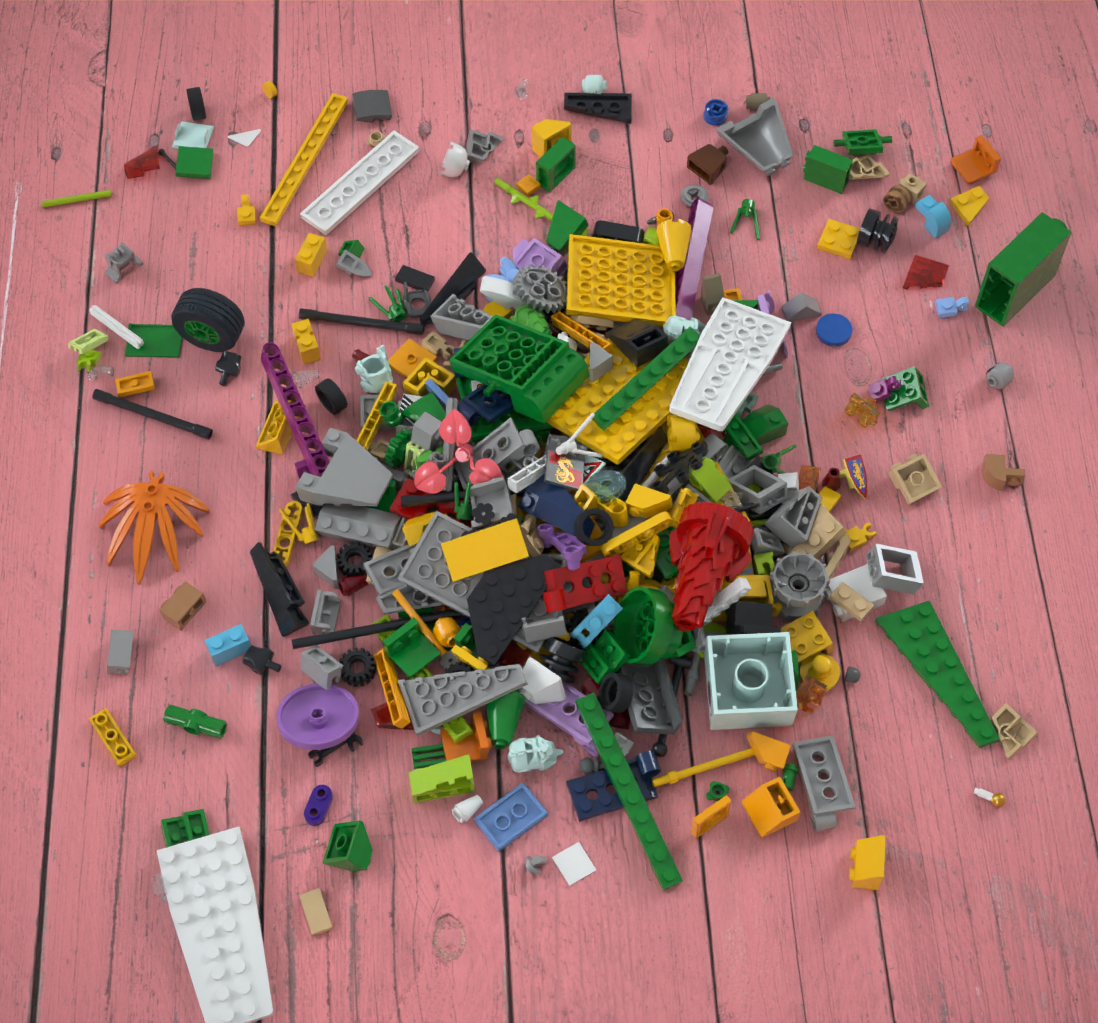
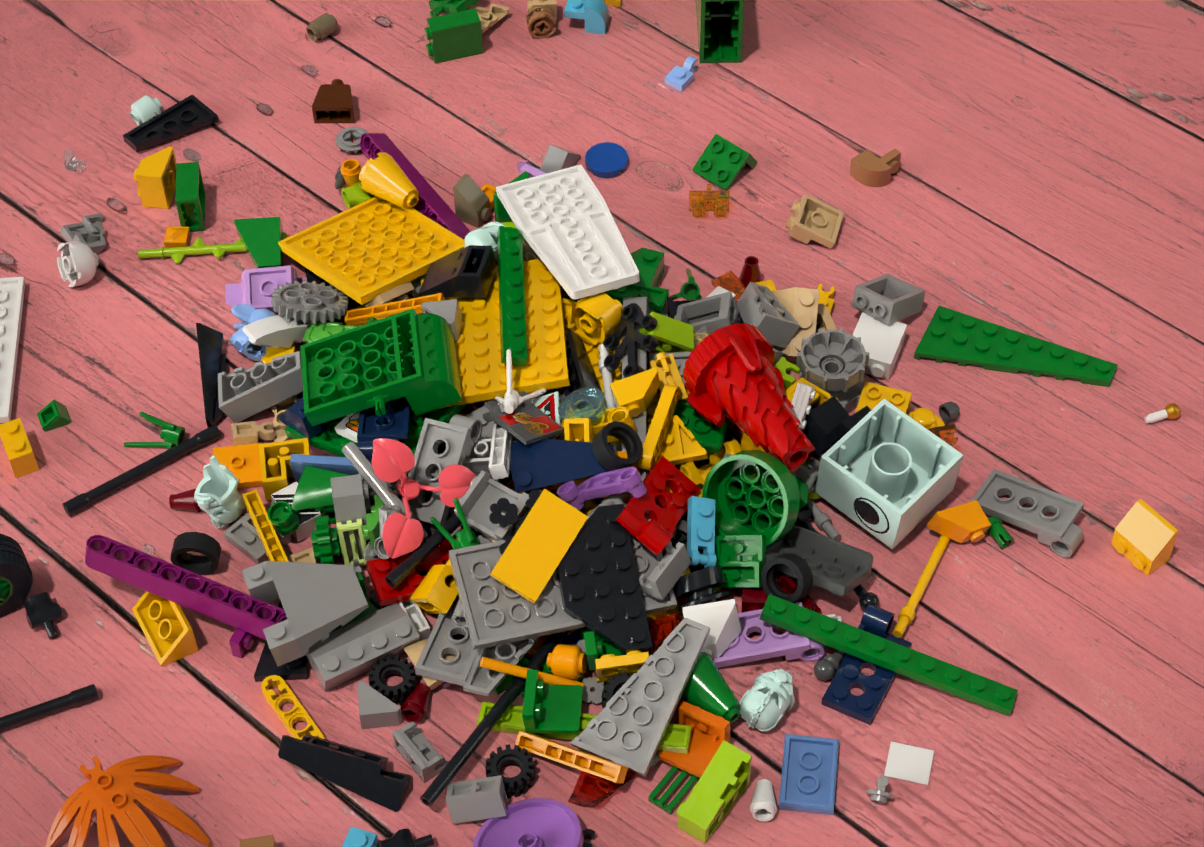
camera: 45 degrees left, 10 degrees down
yellow plant [279,503,319,544] -> none
yellow piece [291,319,321,364] -> none
light grey plate [336,250,372,277] -> none
black tile [395,265,435,292] -> none
dark grey piece [403,282,431,317] -> none
black beam [592,220,645,243] -> none
light orange plate [691,795,731,838] -> none
blue wheel [703,99,728,126] -> none
green plate [706,781,730,801] -> none
light grey cone [716,98,793,176] -> none
green plant [730,199,760,240] -> none
light orange slope [741,777,801,838] -> none
yellow plate [817,219,860,259] -> none
tan plate [830,581,874,622] -> none
shield [840,454,867,499] -> none
black wheel [857,208,899,253] -> none
magenta plate [868,376,902,403] -> none
clear red slope [903,255,949,290] -> none
light grey head [986,362,1014,389] -> none
tan slope [992,703,1039,759] -> none

